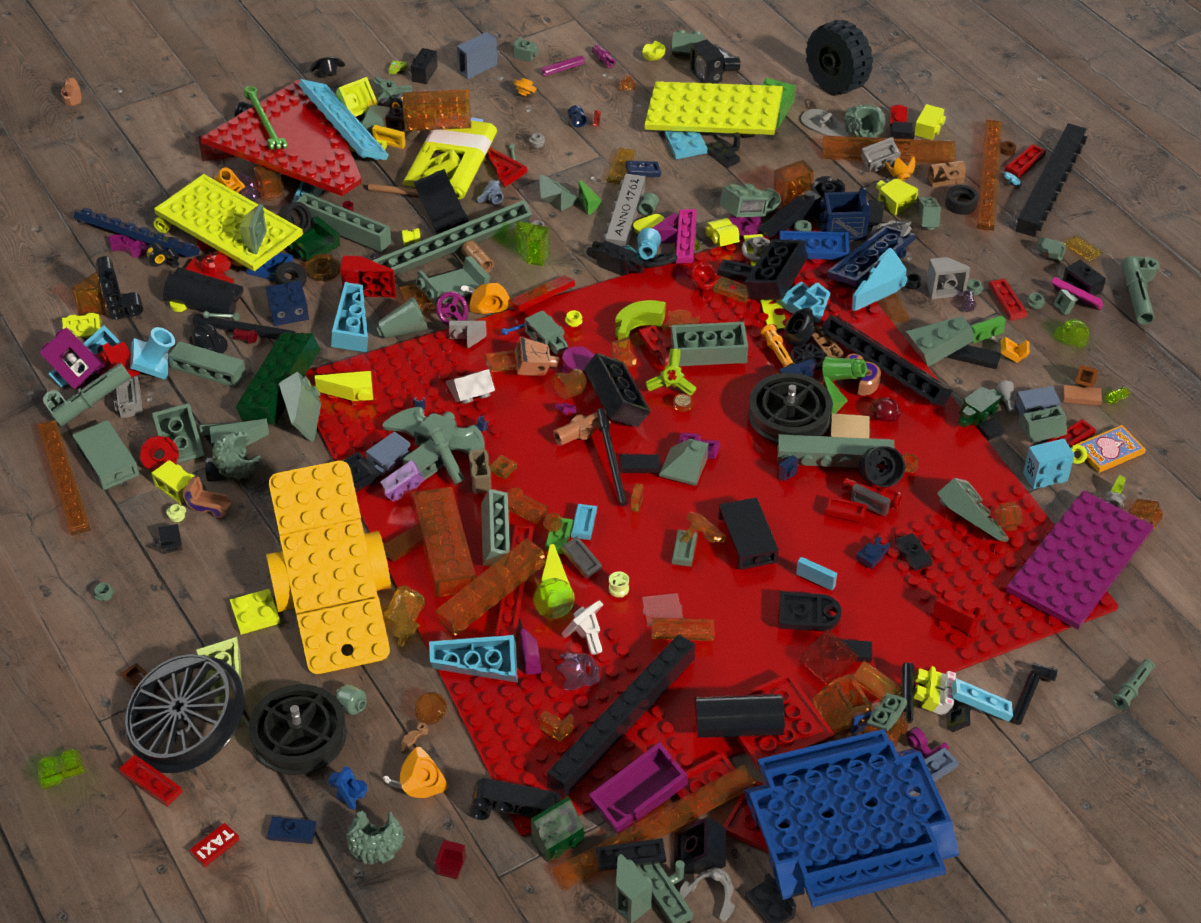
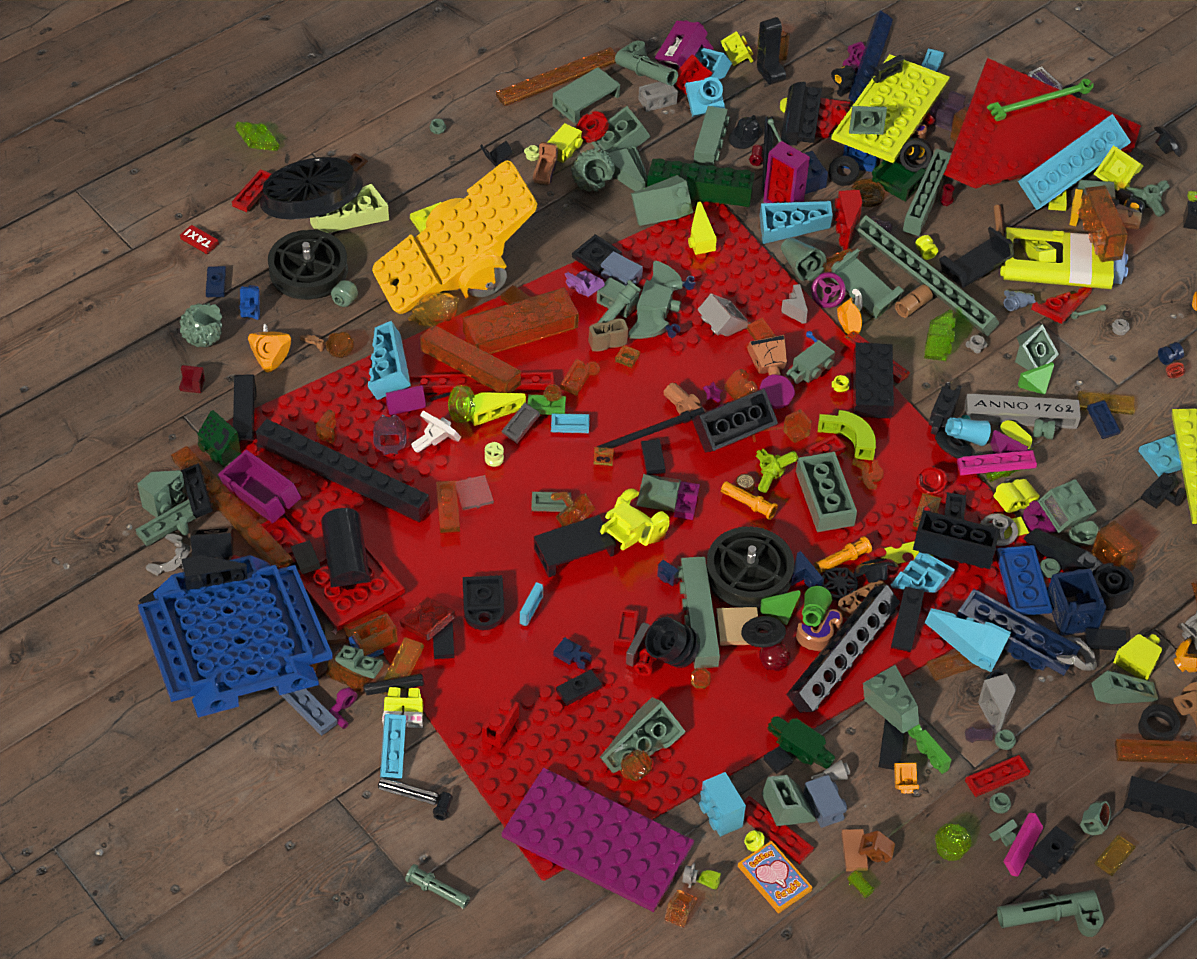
camera: 80 degrees right, 5 degrees up
light orange piece [214,168,246,194] -> none
sand green brick [481,489,510,569] -> none
black plate [947,699,970,732] -> none
none -> black slope [181,555,247,590]
none -> pearl dark grey tile [291,540,321,574]
none -> neon yellow piece [600,488,670,551]
none -> light orange pin [721,481,778,520]
none -> black wheel [741,616,786,648]
none -> magenta brick [763,141,810,203]
none -> black brick [853,342,894,418]
none -> black tile [873,55,904,83]
none -> black slope [891,586,925,652]
none -> medium azure tile [921,48,944,72]
none -> clear tile [1028,66,1062,90]

